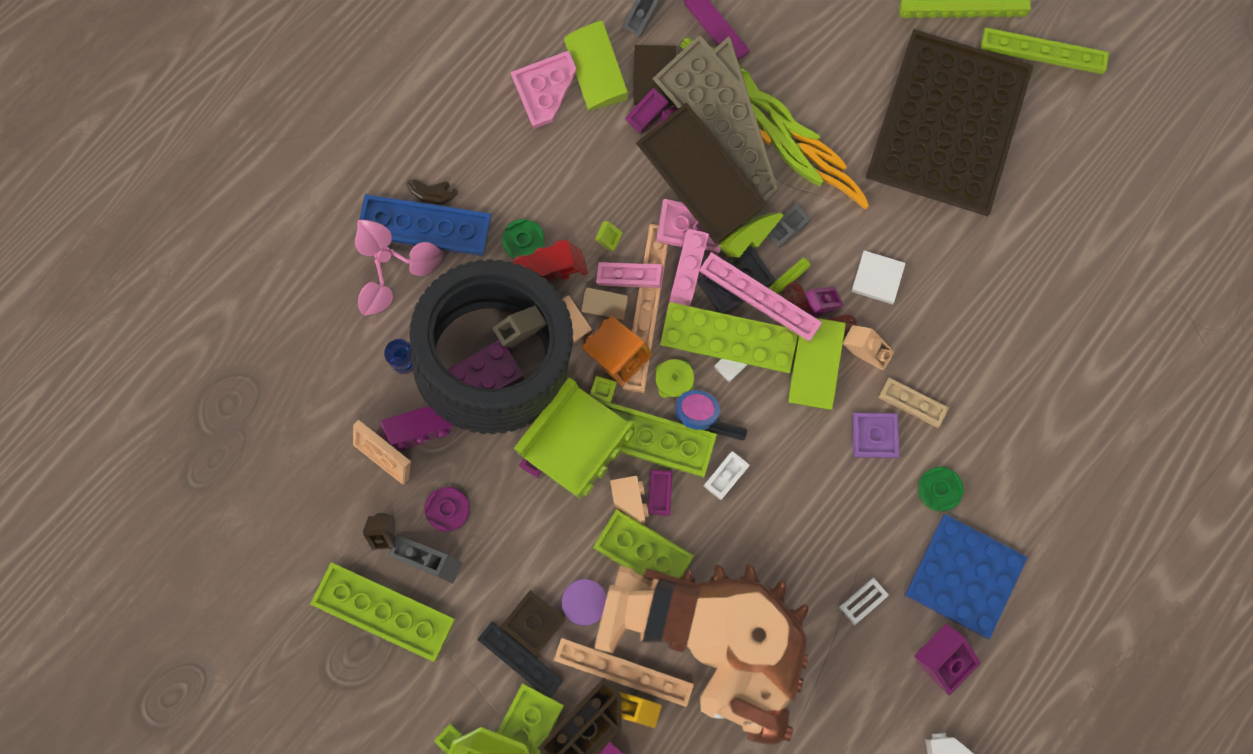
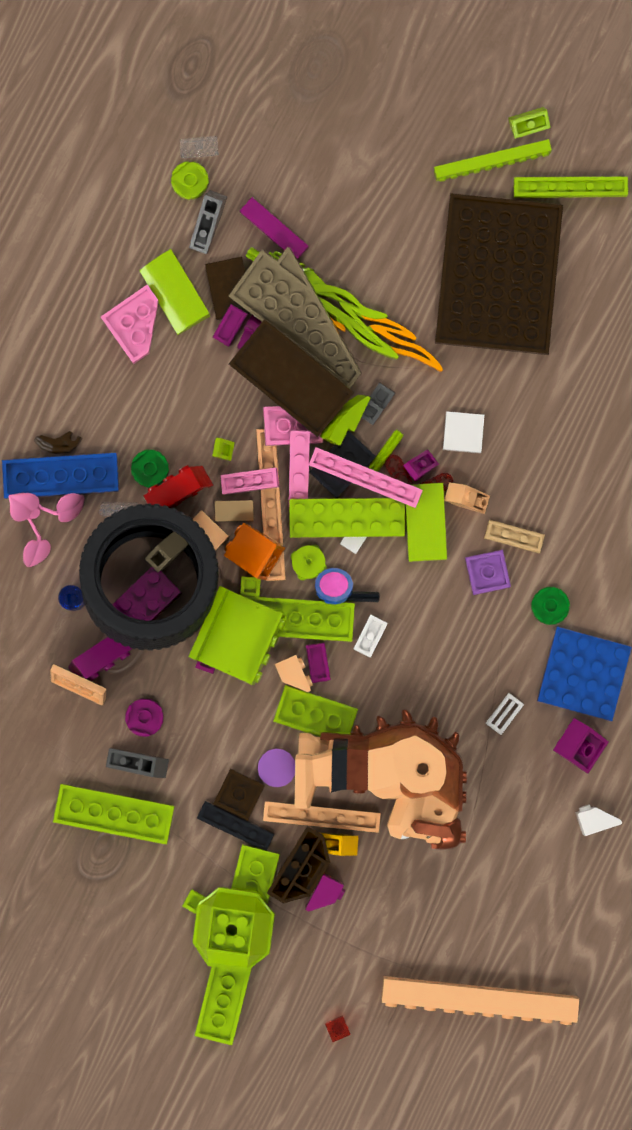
camera: 10 degrees left, 10 degrees up
dark brown slope [363,513,395,550] -> none

